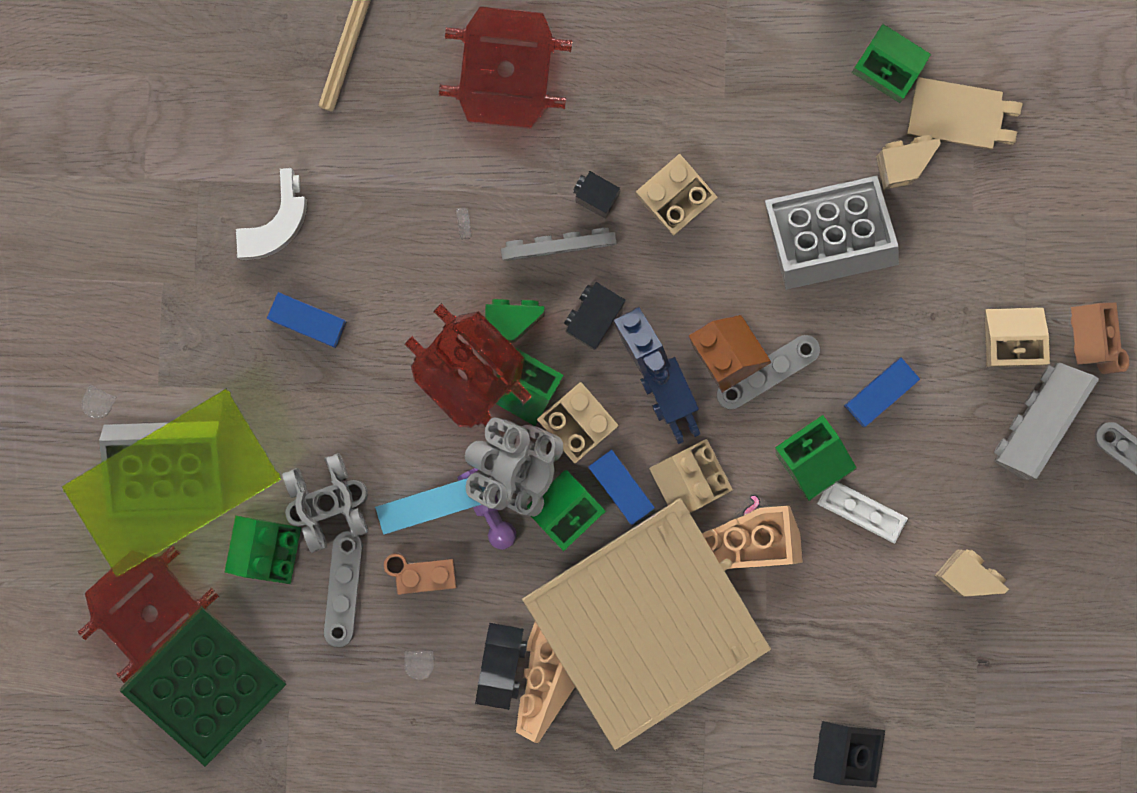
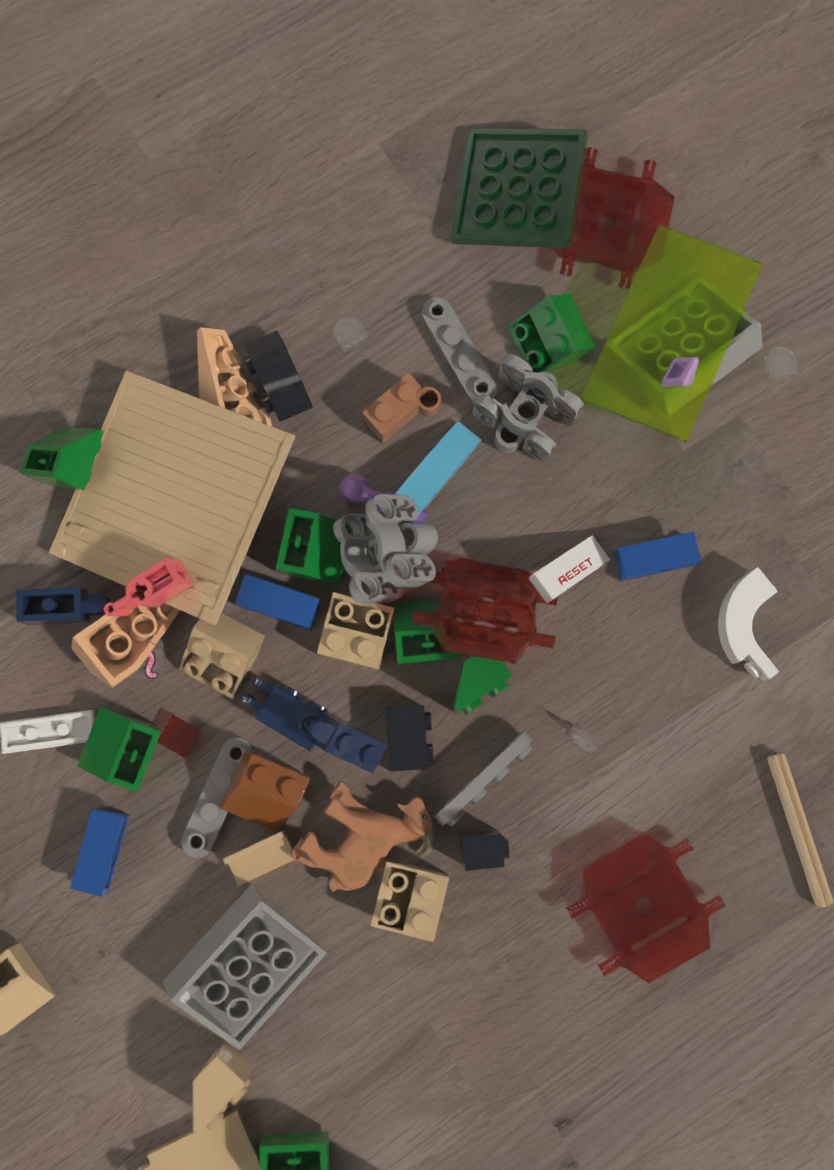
camera: 135 degrees right, 5 degrees down
none -> dark blue hinge [16,587,113,625]
none -> green slope [20,427,104,490]
none -> coral piece [103,558,193,617]
none -> clear red tile [157,715,201,758]
none -> tan panel [222,829,295,886]
none -> nougat animal [290,781,435,892]
none -> white tile [529,535,610,603]
none -> lavender slope [661,357,699,387]

